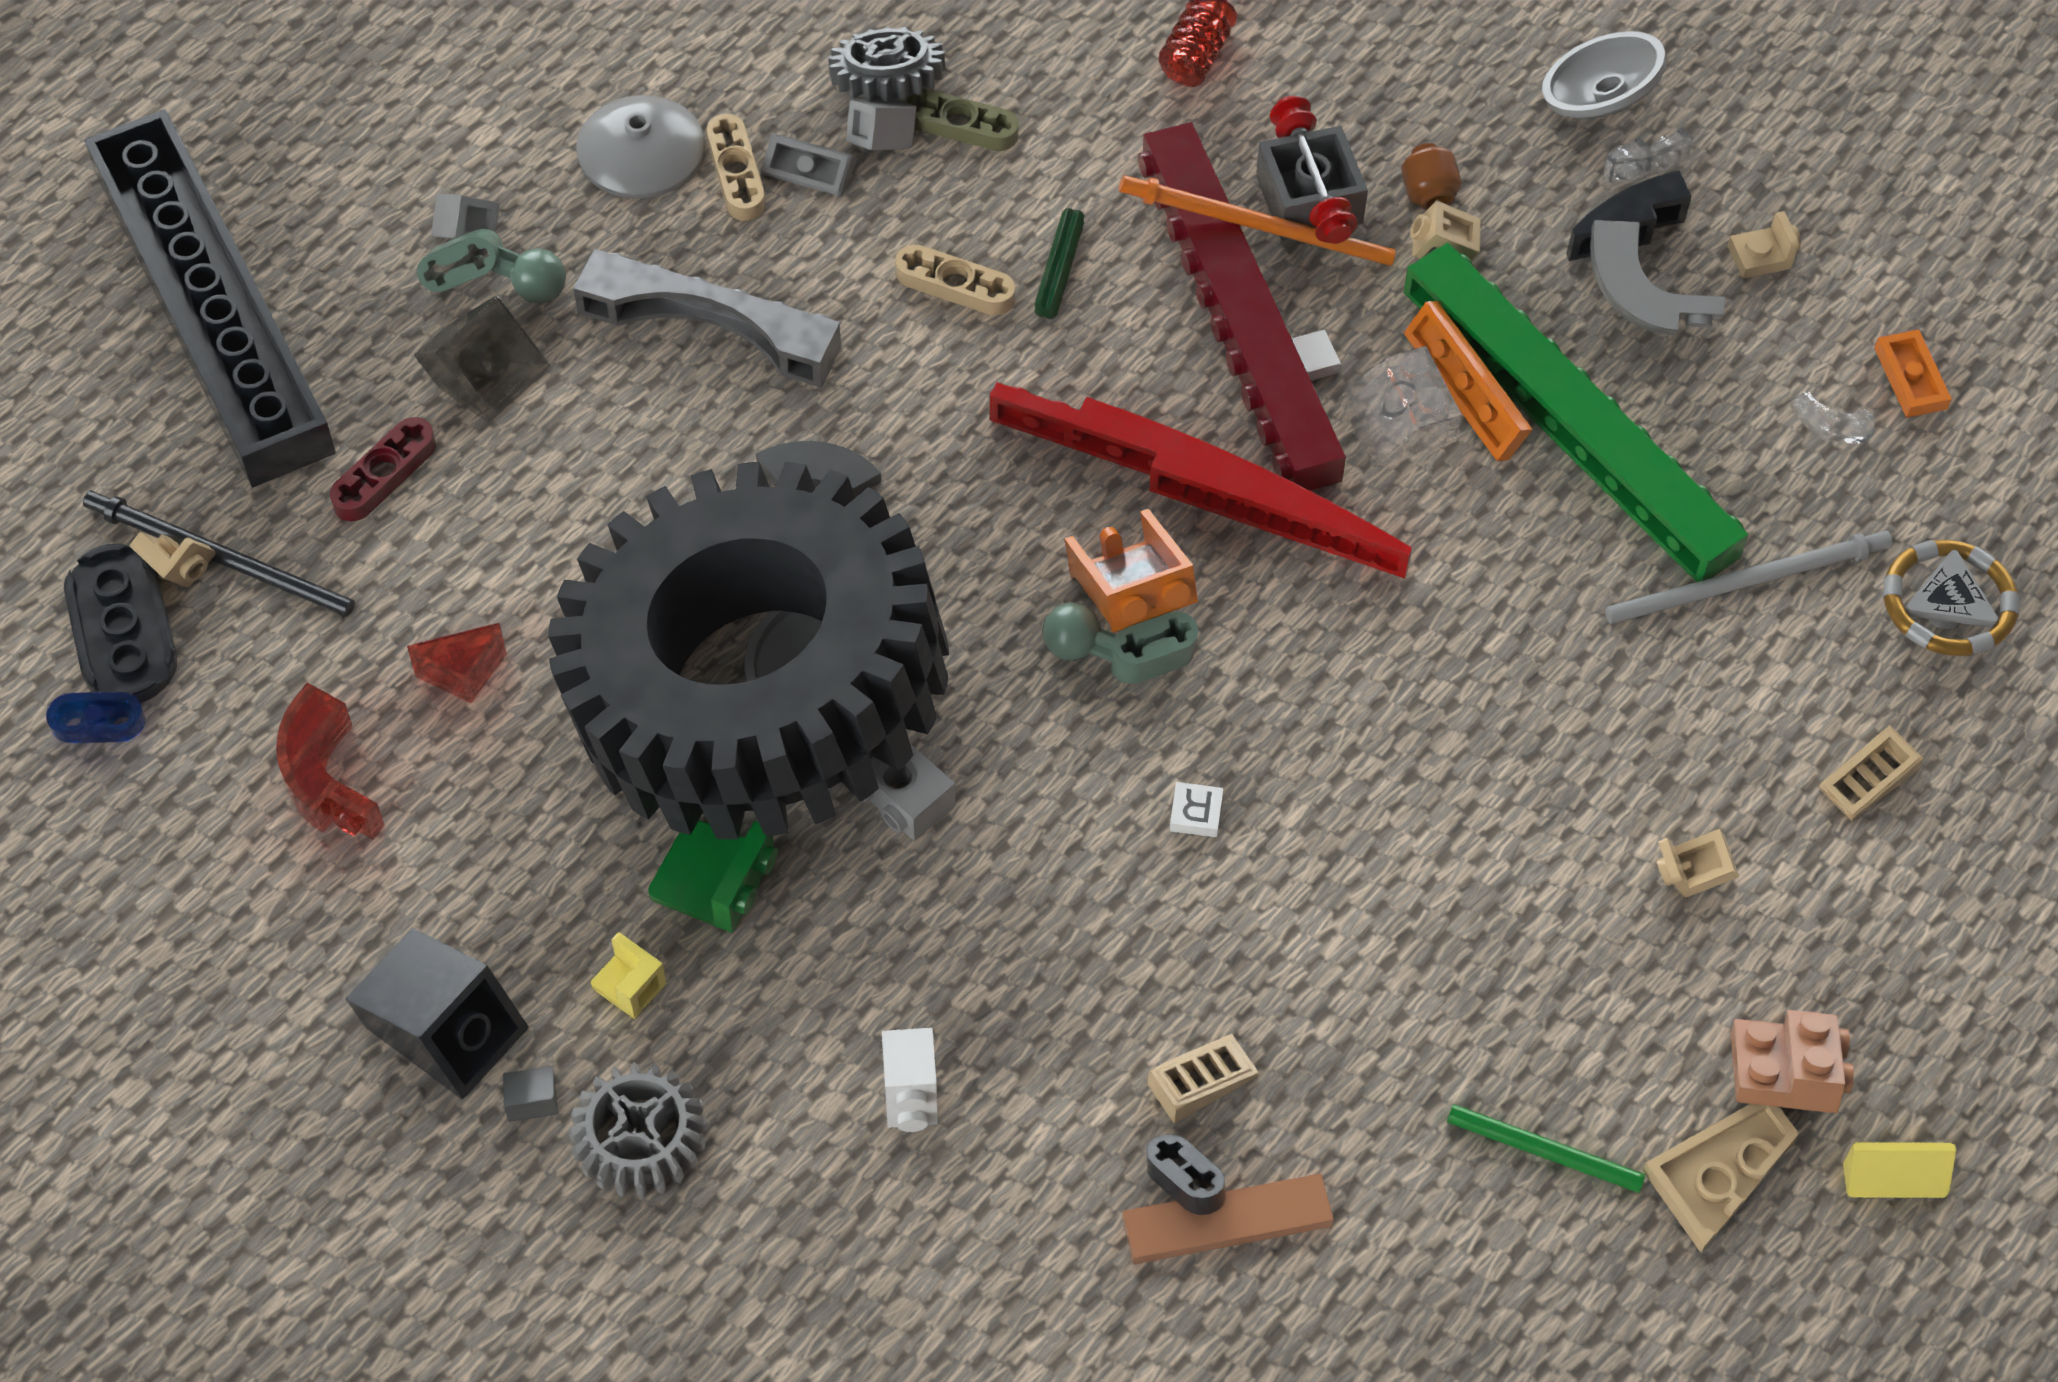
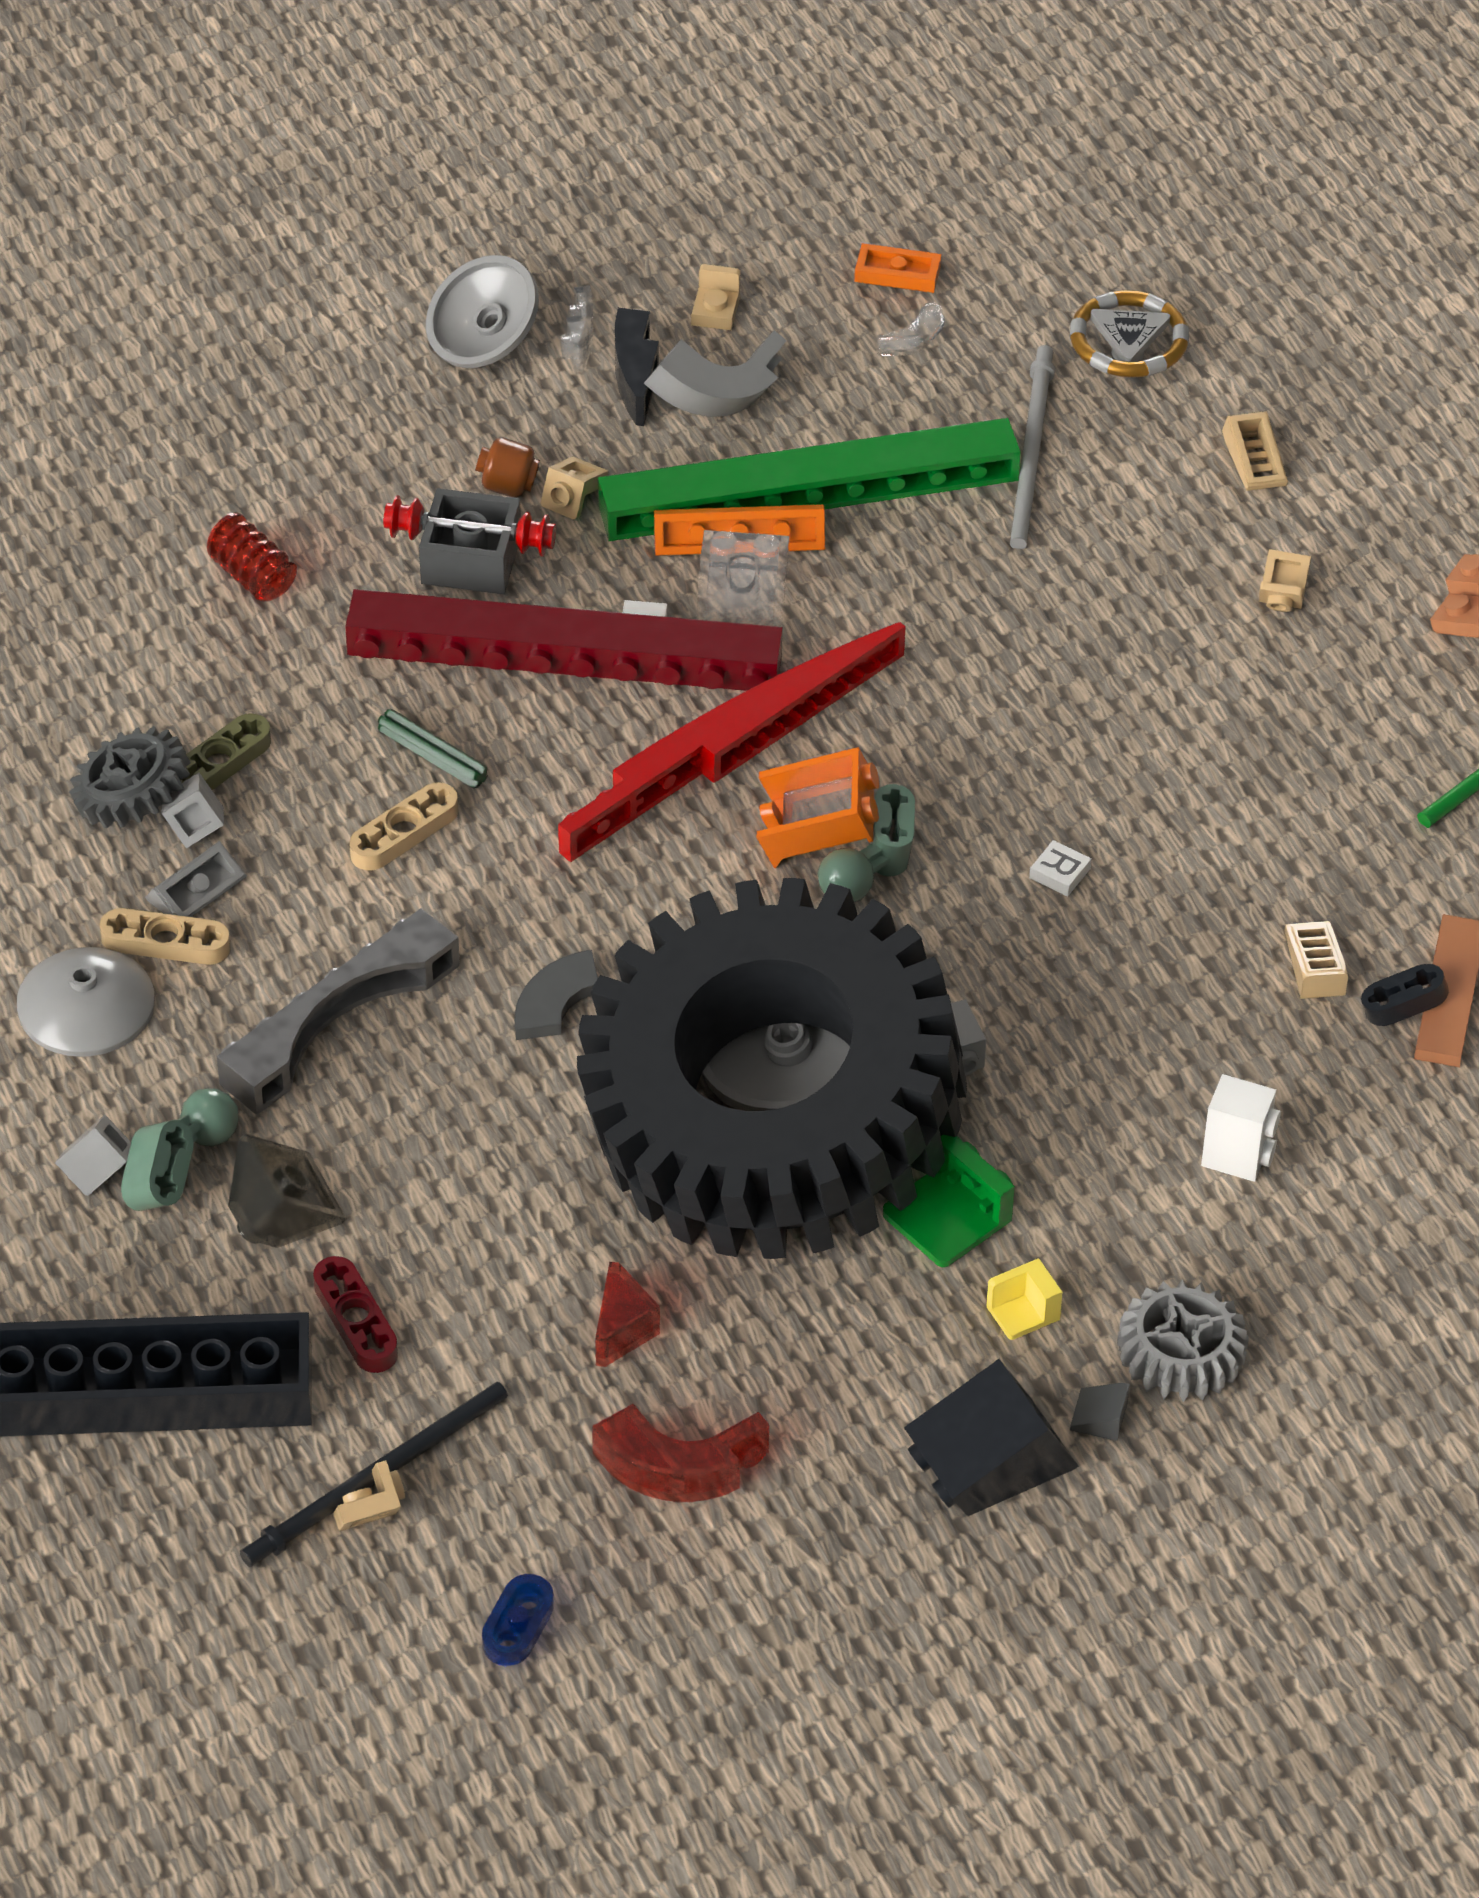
camera: 65 degrees left, 10 degrees down
black tile [64,544,177,705] -> none
orange bar [1119,175,1396,266] -> none

